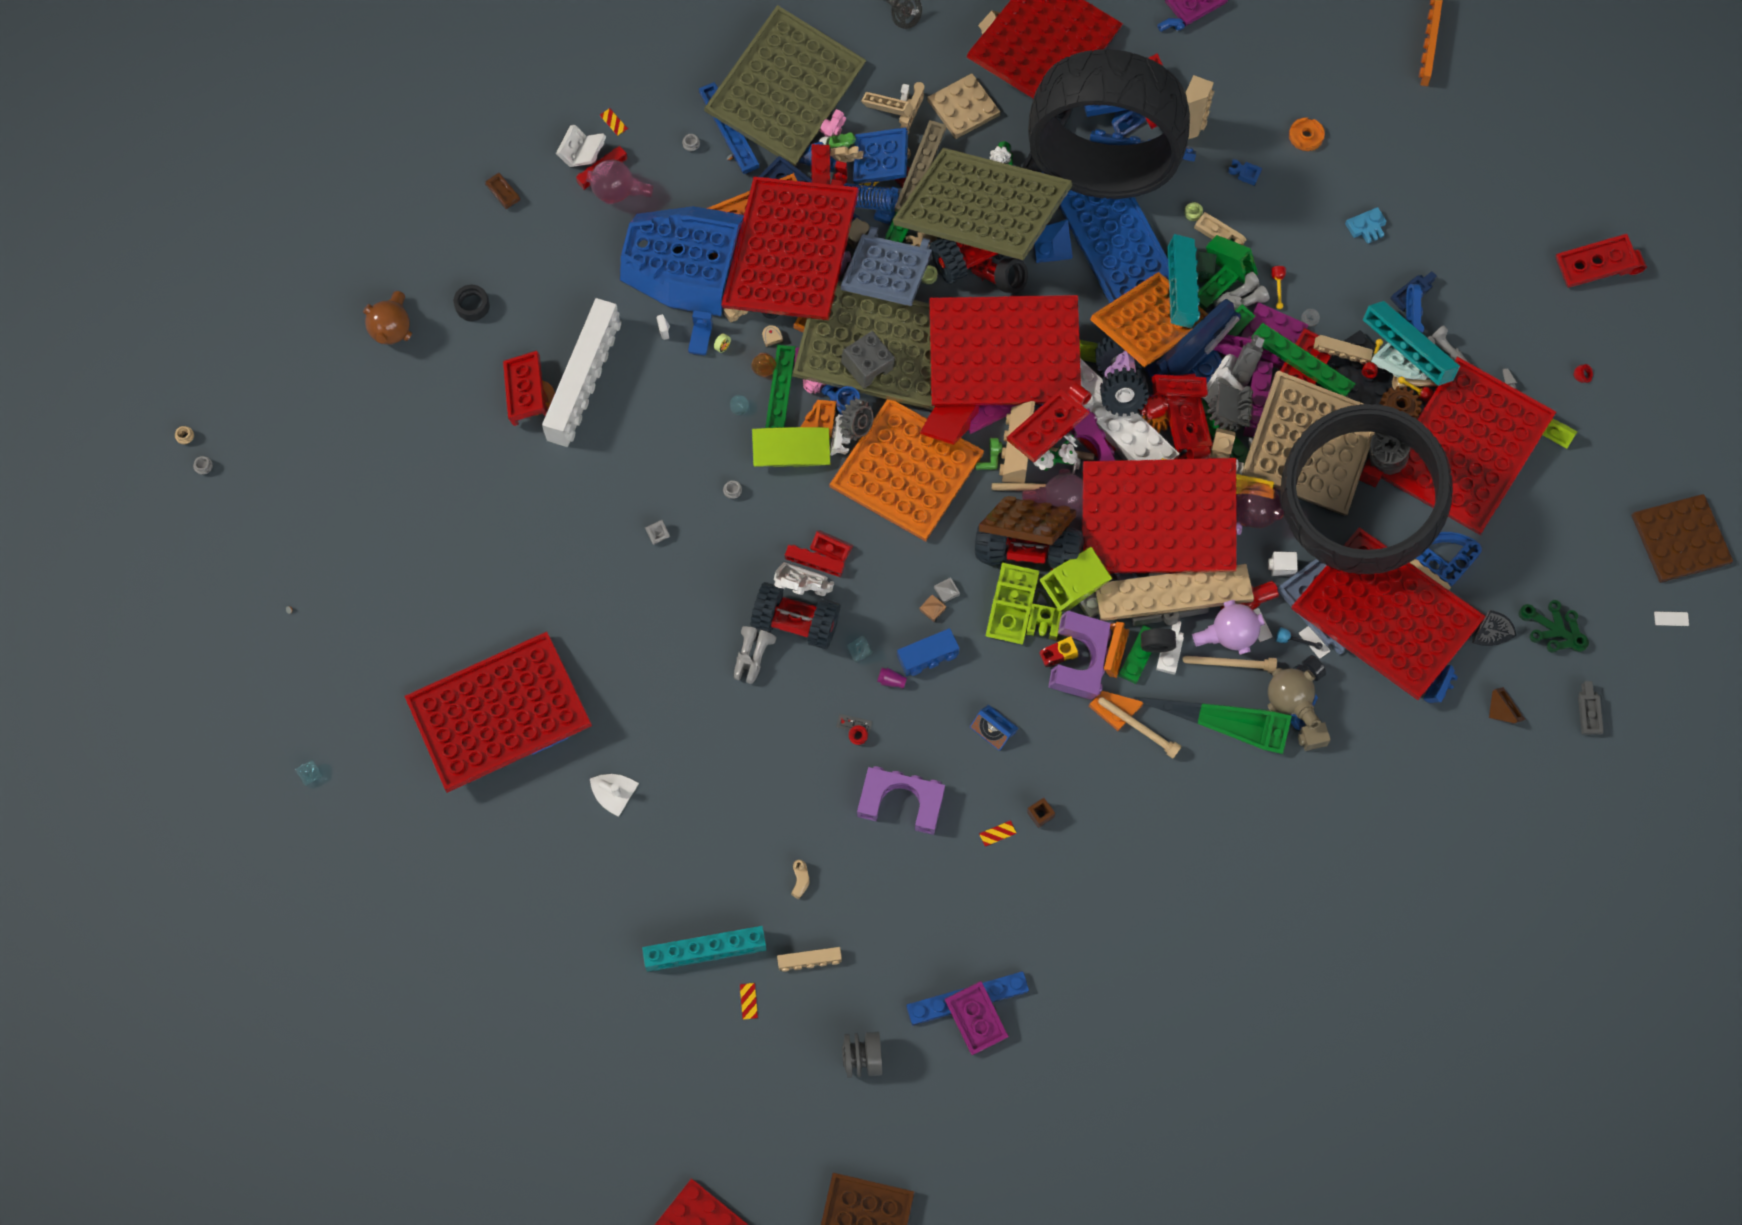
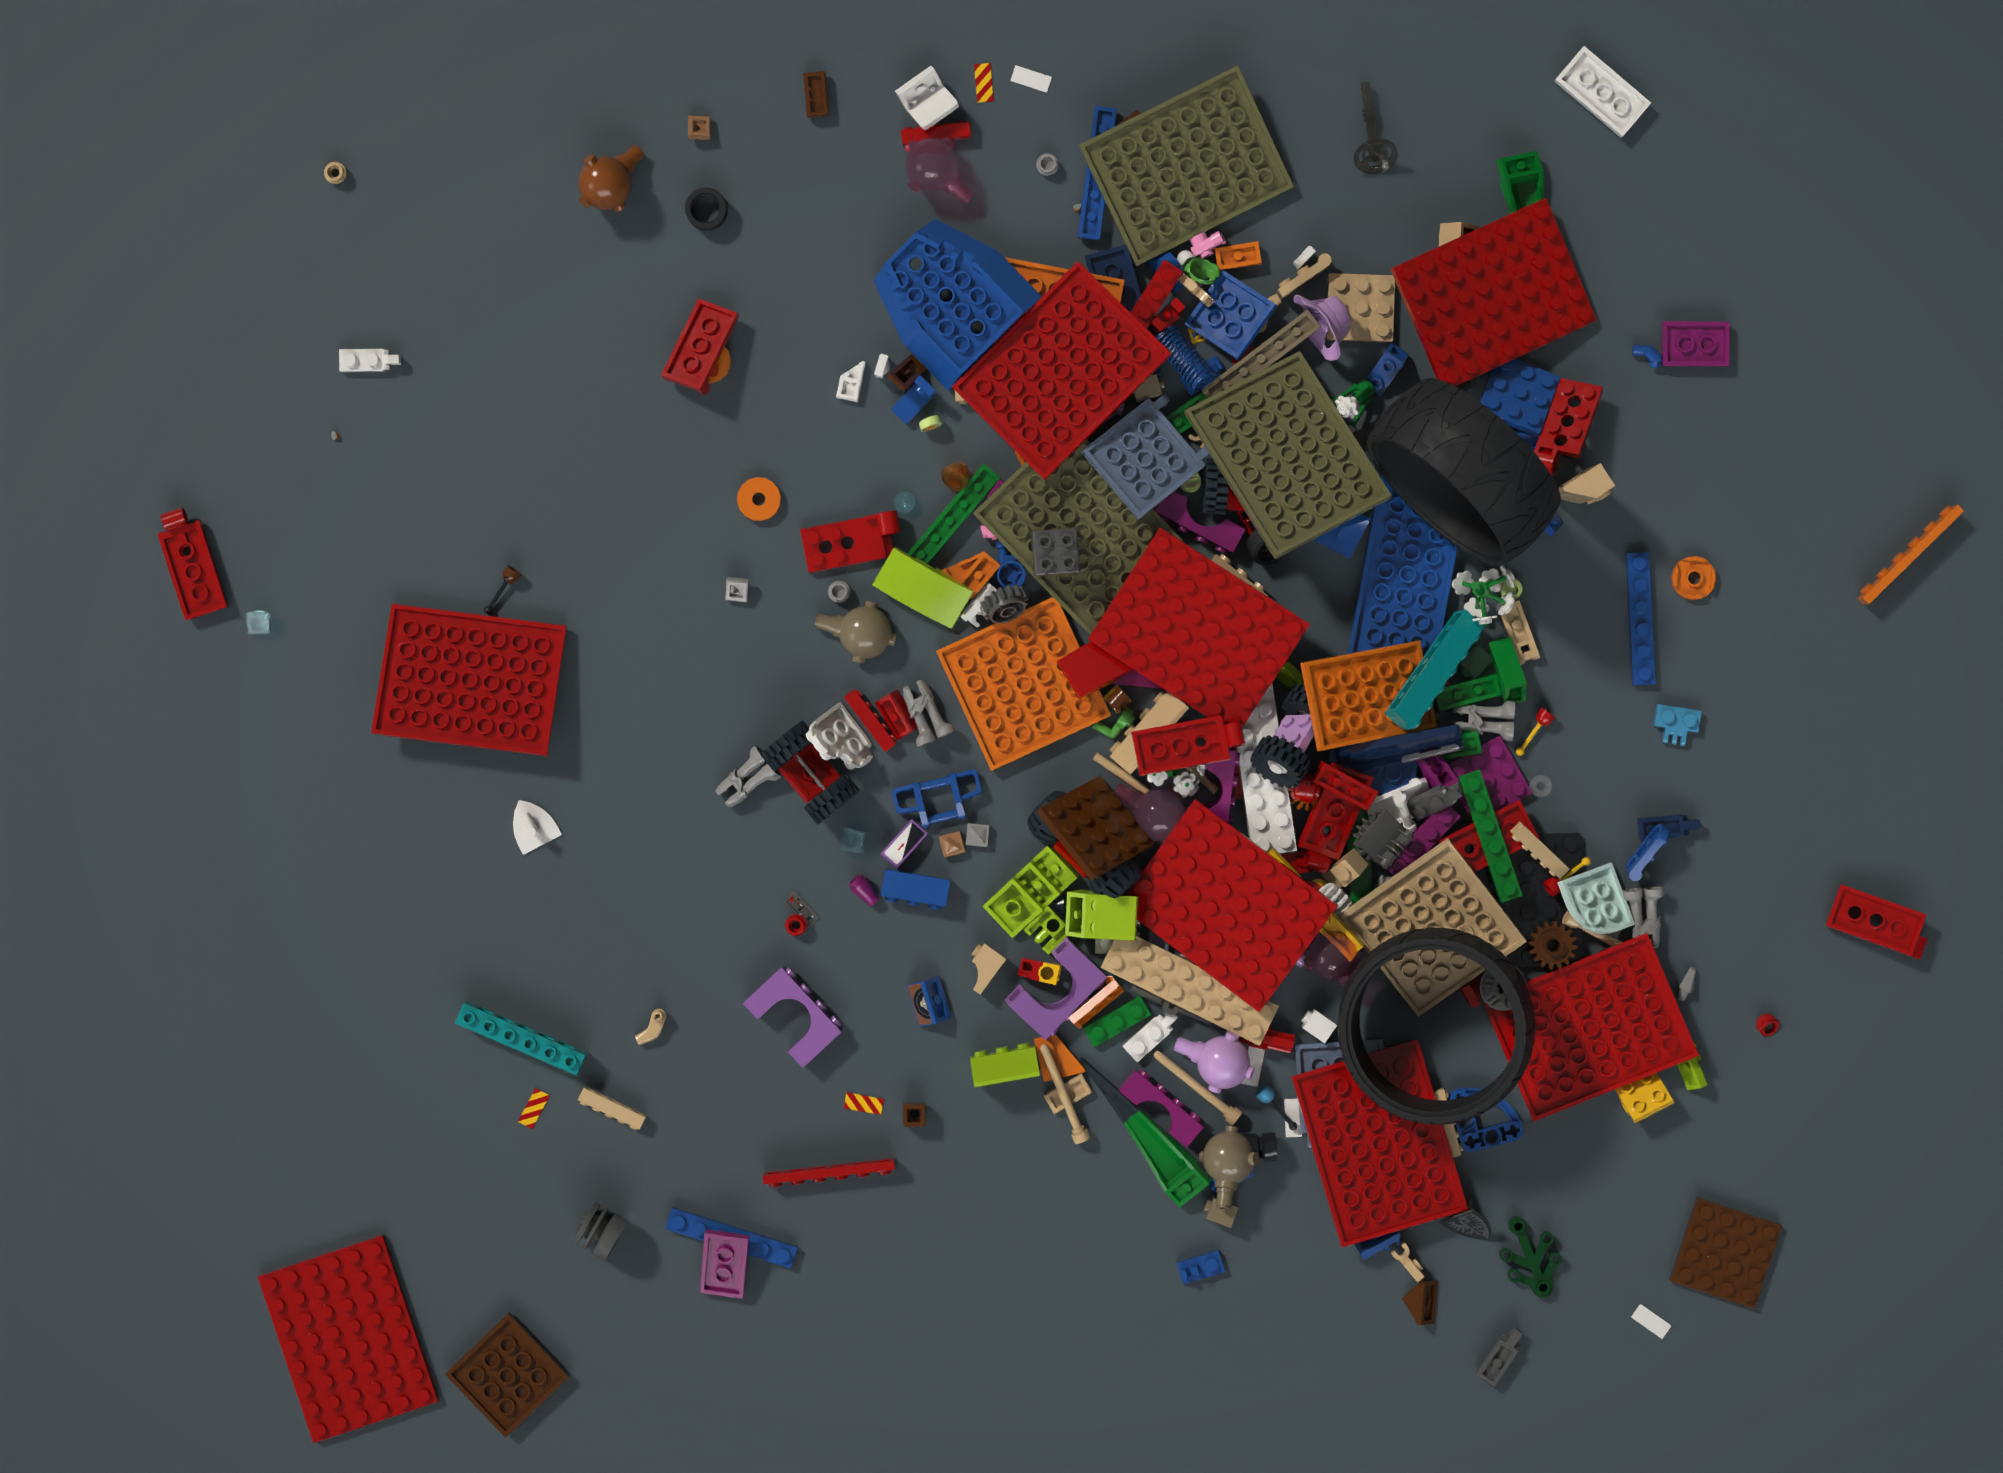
camera: 30 degrees right, 20 degrees up
light grey plate [193,456,213,475] -> none
white brick [542,298,622,447] -> none
tan tile [762,326,783,347] -> none
tan piece [861,92,913,117] -> none
black tyre [1141,628,1176,653] -> none
blue plate [1228,159,1262,186] -> none
teal brick [1363,301,1460,386] -> none
hinge [1398,376,1434,403] -> none
none -> red hinge [157,507,229,621]
none -> white hinge [339,349,401,372]
none -> hinge [484,565,522,614]
none -> medium nougat tile [688,115,710,140]
none -> orange tile [737,477,781,521]
none -> red plate [762,1158,896,1187]
none -> red hinge [800,510,901,573]
none -> dark tan piece [814,601,897,664]
none -> white tile [836,361,866,402]
none -> slope [880,819,928,869]
none -> reddish brown slope [887,354,927,394]
none -> blue bar [892,769,982,828]
none -> light grey piece [903,680,956,747]
none -> lime slope [970,1042,1040,1087]
none -> tan arch [971,942,1006,995]
none -> white sticker [1010,65,1052,93]
none -> tan tile [1043,1073,1092,1115]
none -> reddish brown leg [1103,685,1132,714]
none -> magenta arch [1118,1069,1204,1147]
none -> magenta arch [1155,491,1245,555]
none -> blue plate [1176,1250,1225,1284]
none -> orange plate [1214,241,1262,271]
none -> lavender piece [1293,295,1352,361]
none -> blue bracket [1365,342,1409,396]
none -> tan plate [1390,1241,1424,1282]
none -> white plant [1452,565,1515,626]
none -> yellow plate [1615,1073,1674,1124]
none -> blue plate [1625,552,1656,685]

